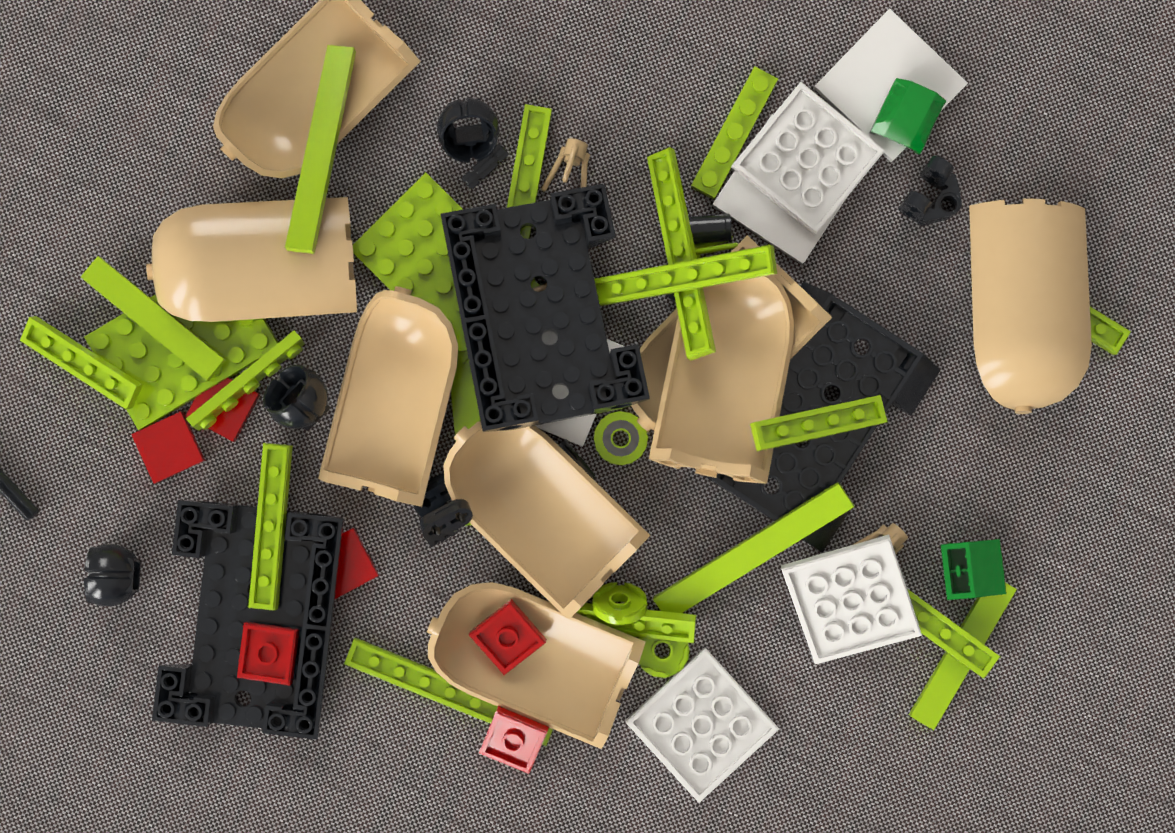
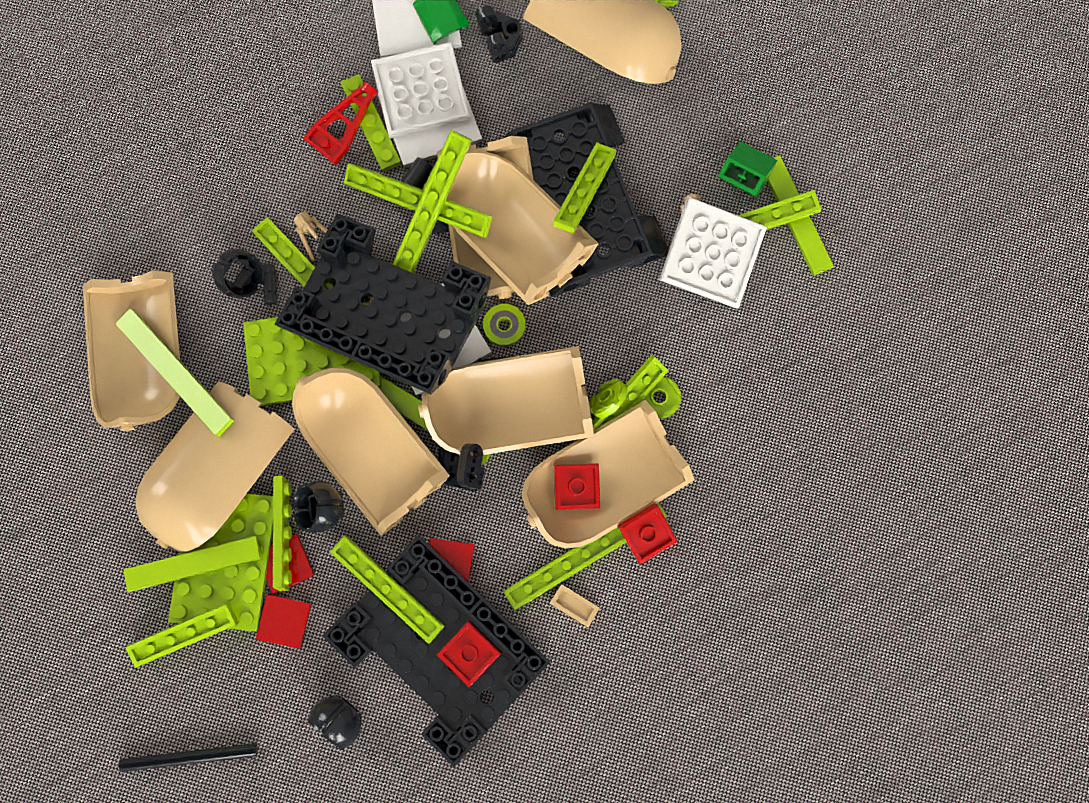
camera: 50 degrees left, 10 degrees down
white tile [625,647,779,803] -> none
lime tile [653,482,854,613] -> none
none -> red plate [303,82,378,165]
none -> tan tile [550,584,600,627]

